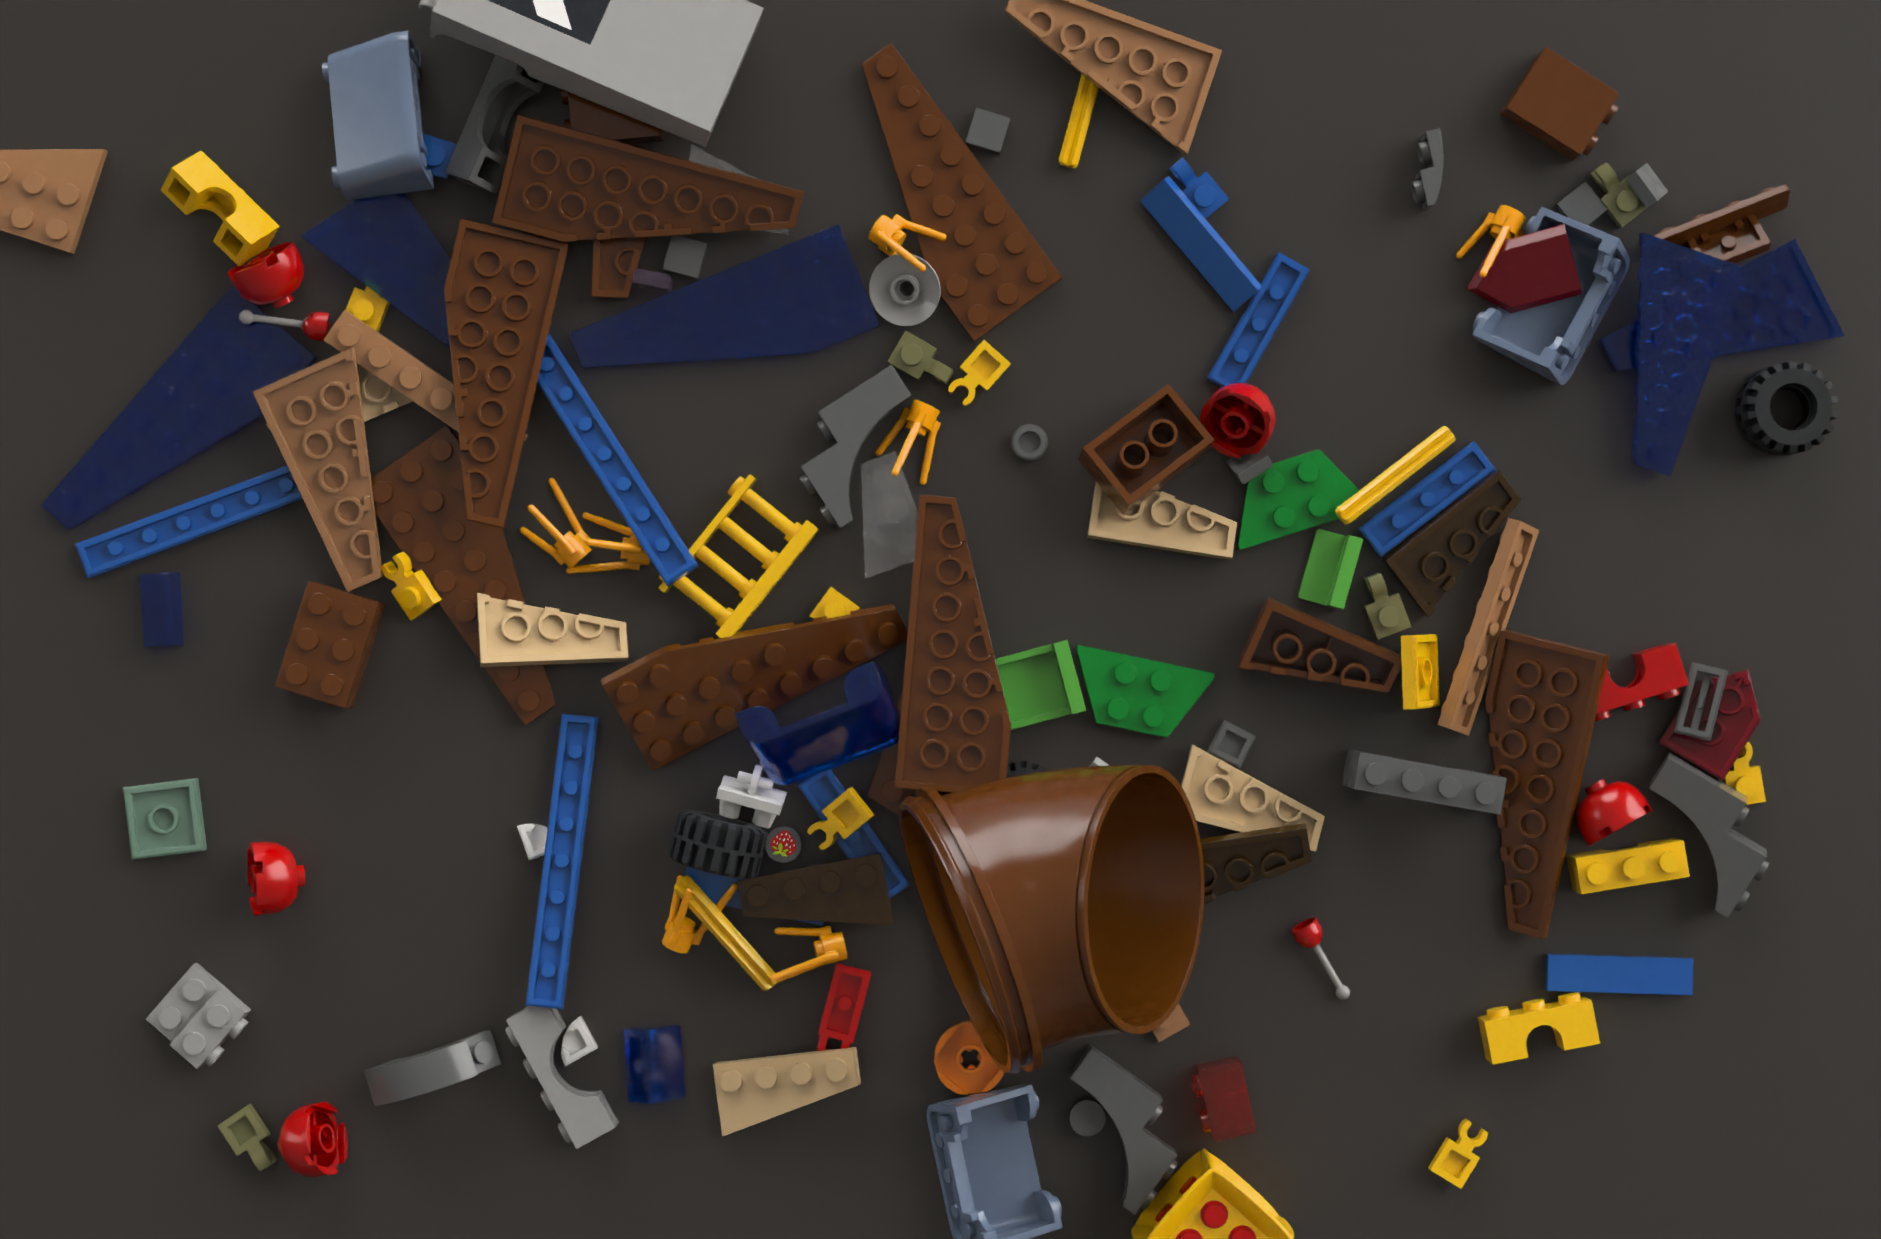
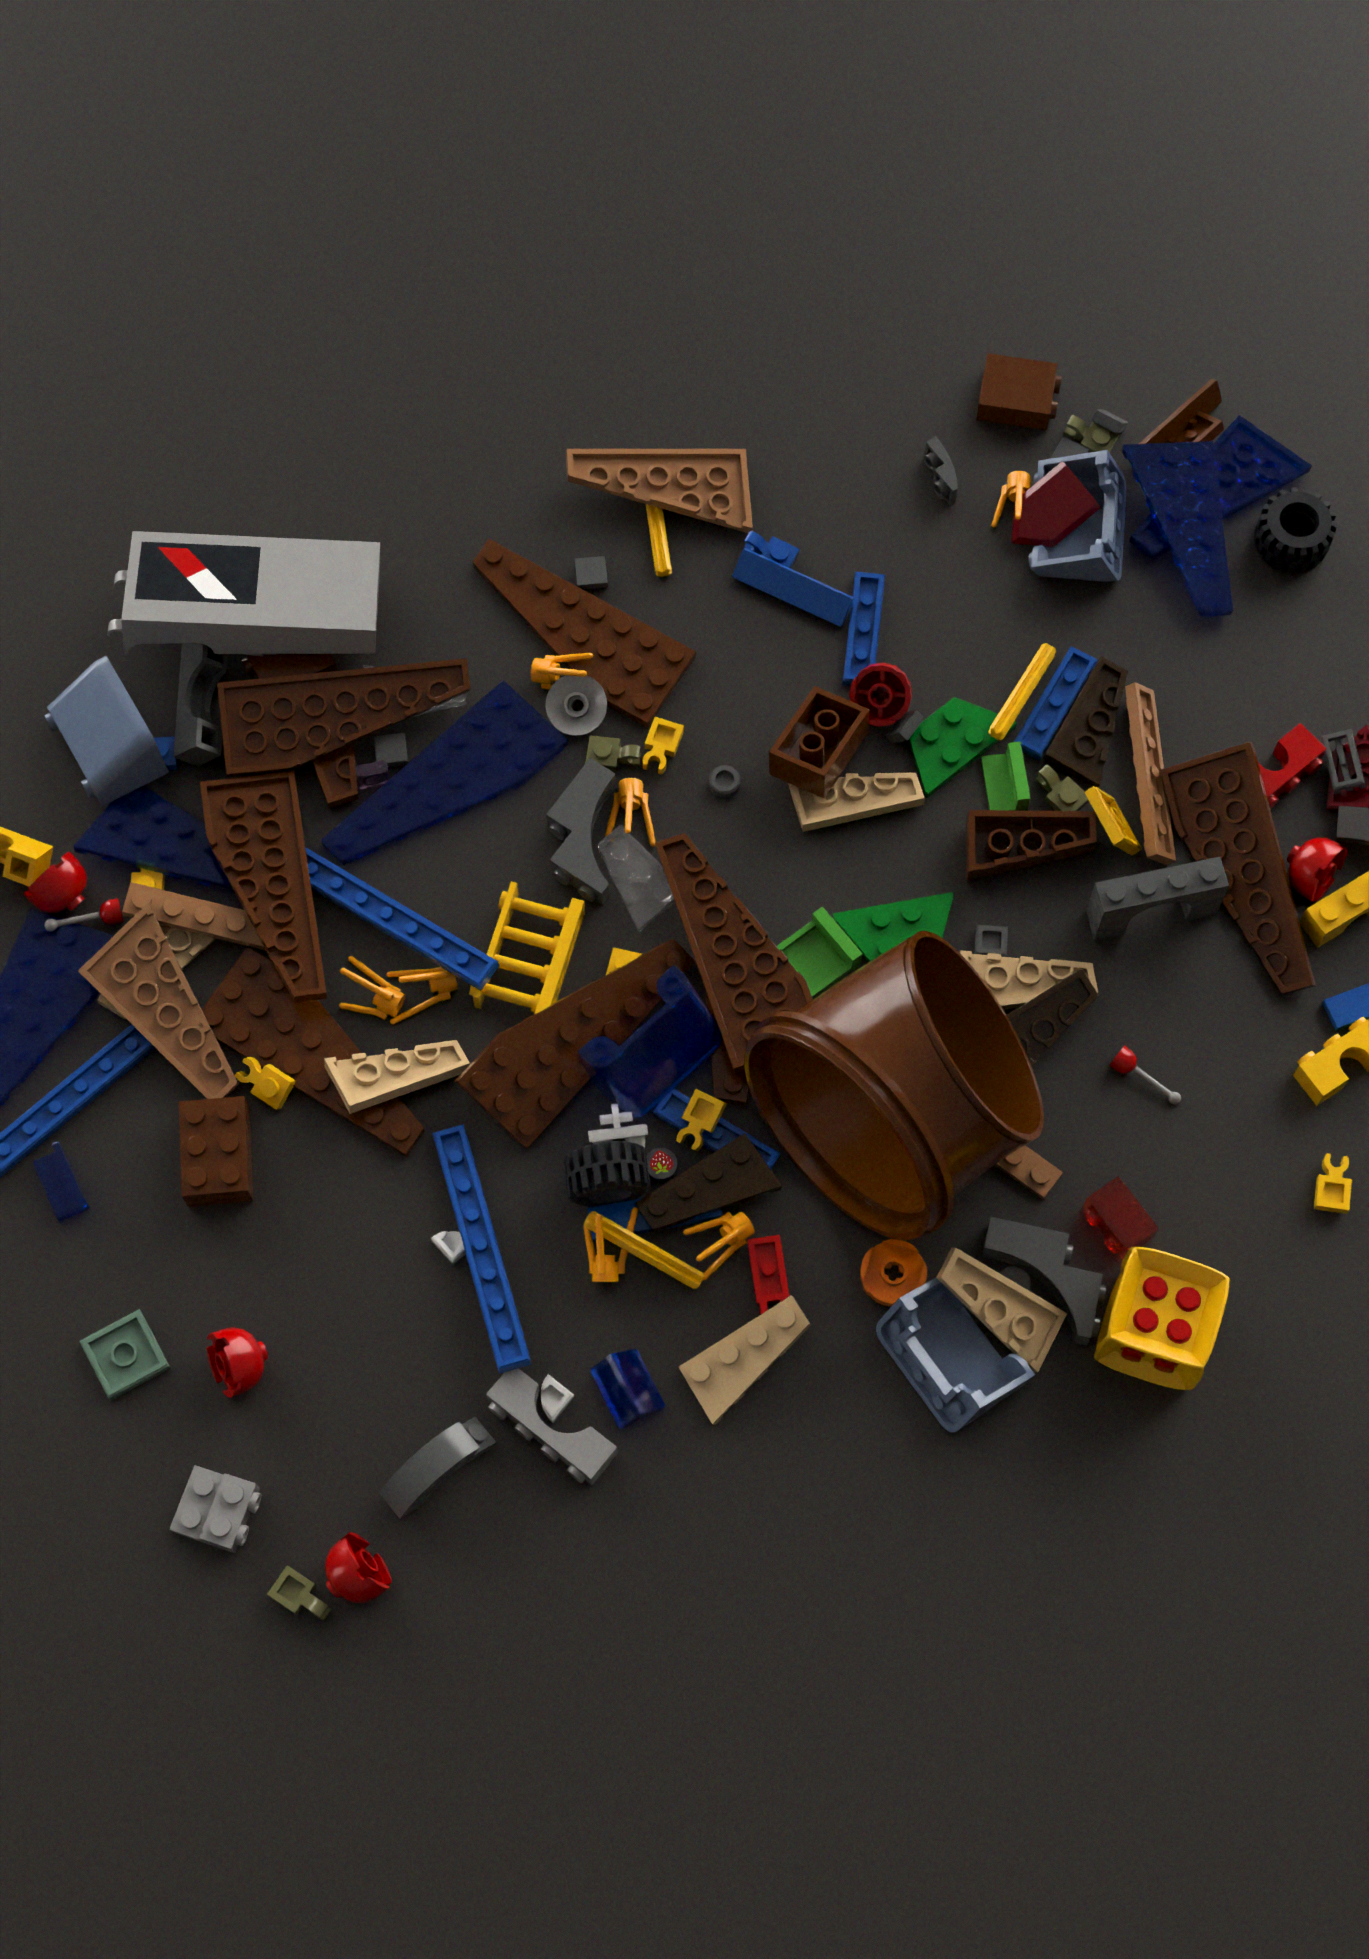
camera: 25 degrees left, 20 degrees down
none -> tan wing [936,1248,1067,1373]

